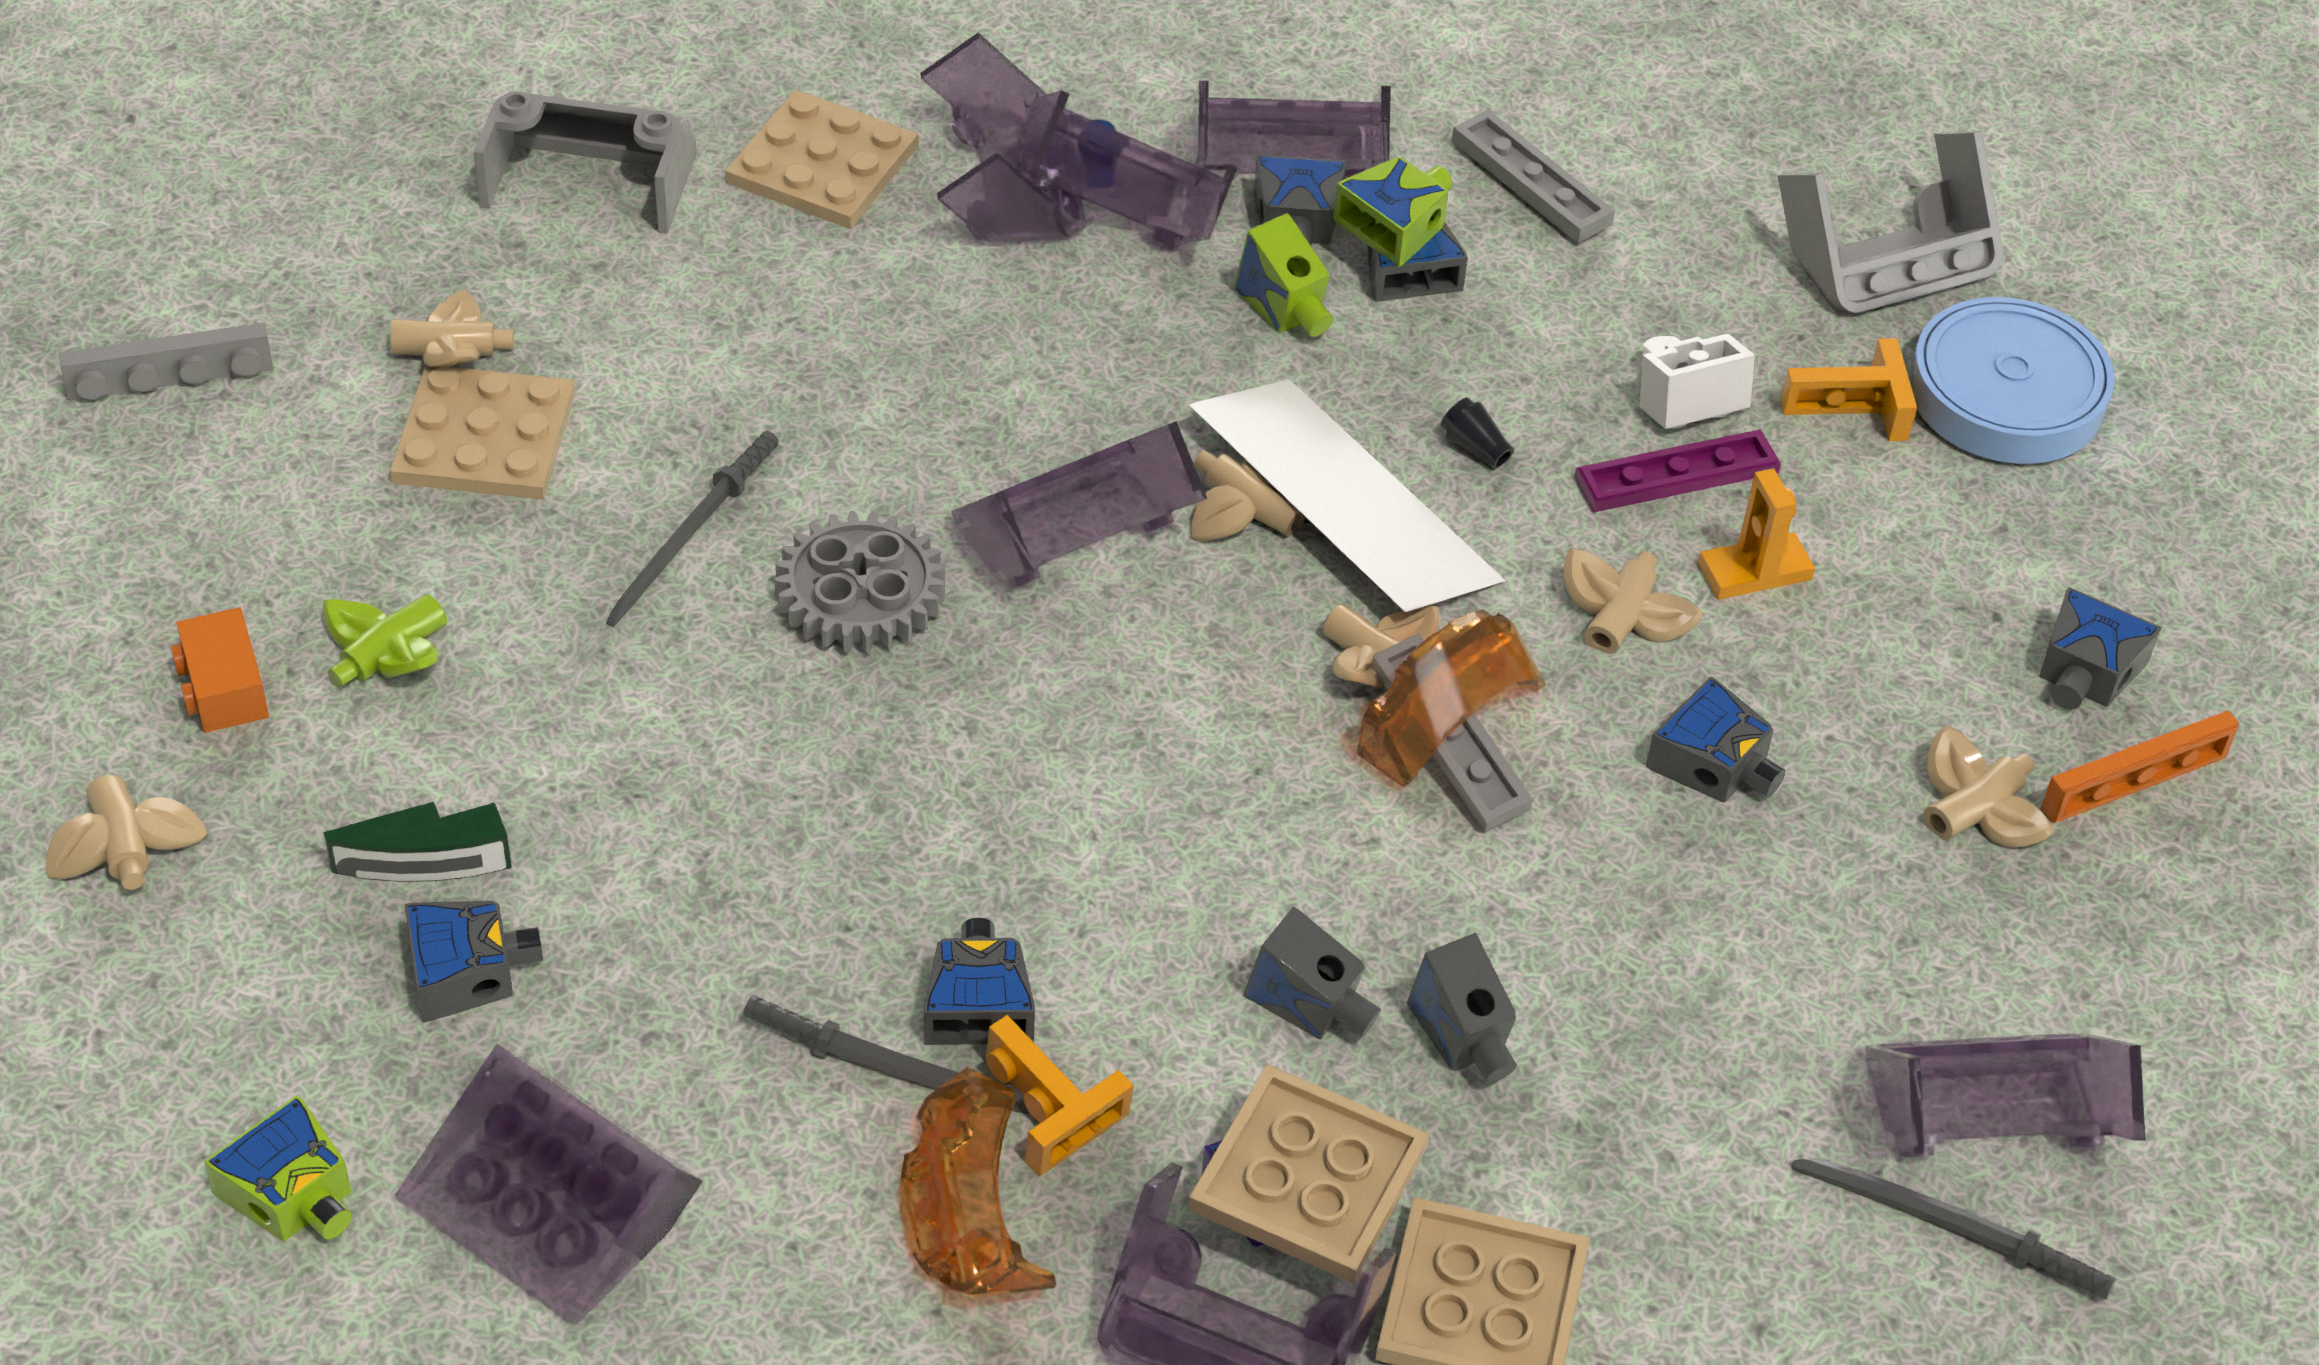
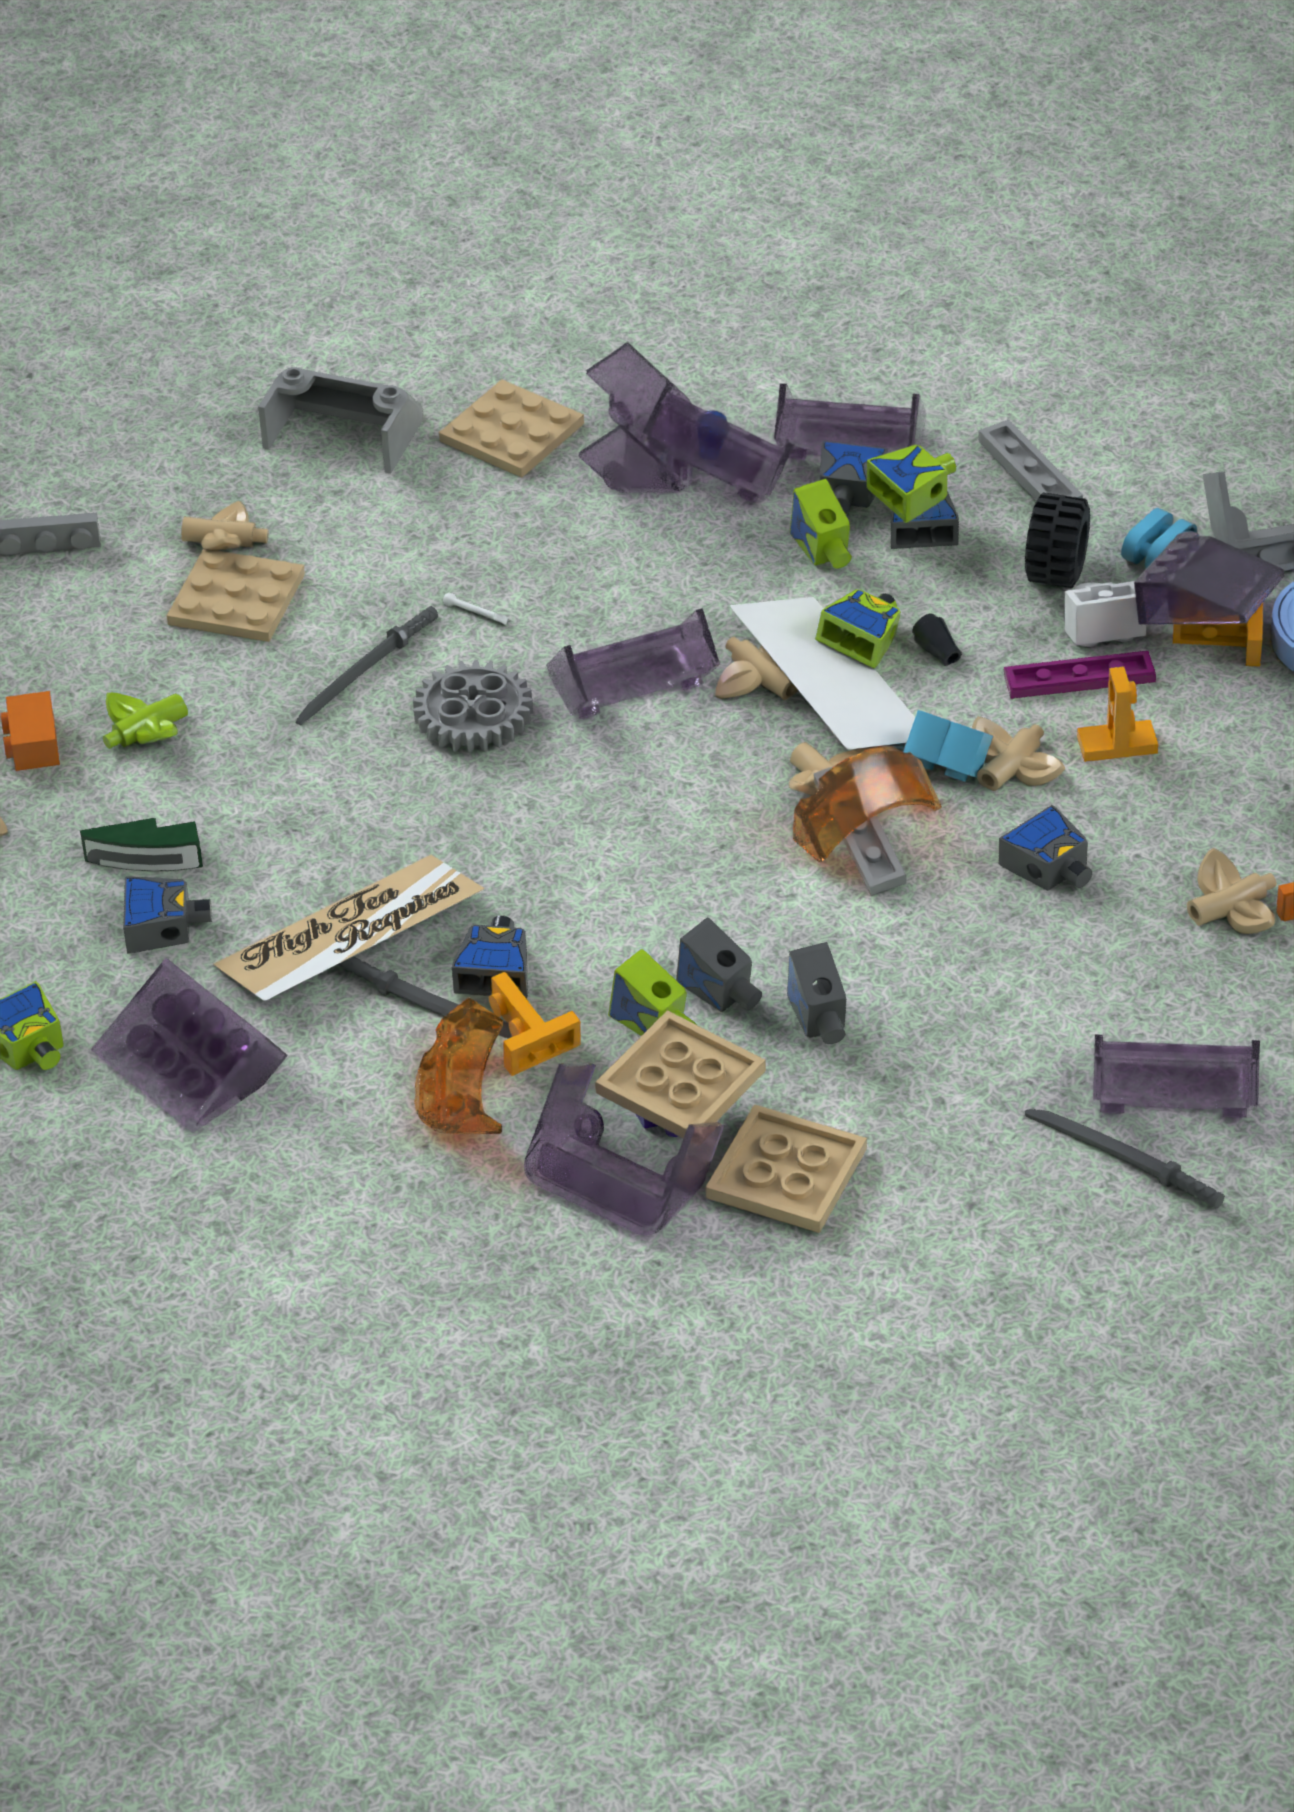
camera: 15 degrees right, 5 degrees down
none -> sticker [213,855,485,1001]
none -> white hinge [443,593,508,625]
none -> lime torso [608,948,697,1036]
none -> lime torso [815,589,901,669]
none -> medium azure brick [903,710,993,782]
none -> black tyre [1025,492,1090,588]
none -> medium azure brick [1121,508,1199,576]
none -> clear purple slope [1134,532,1285,625]

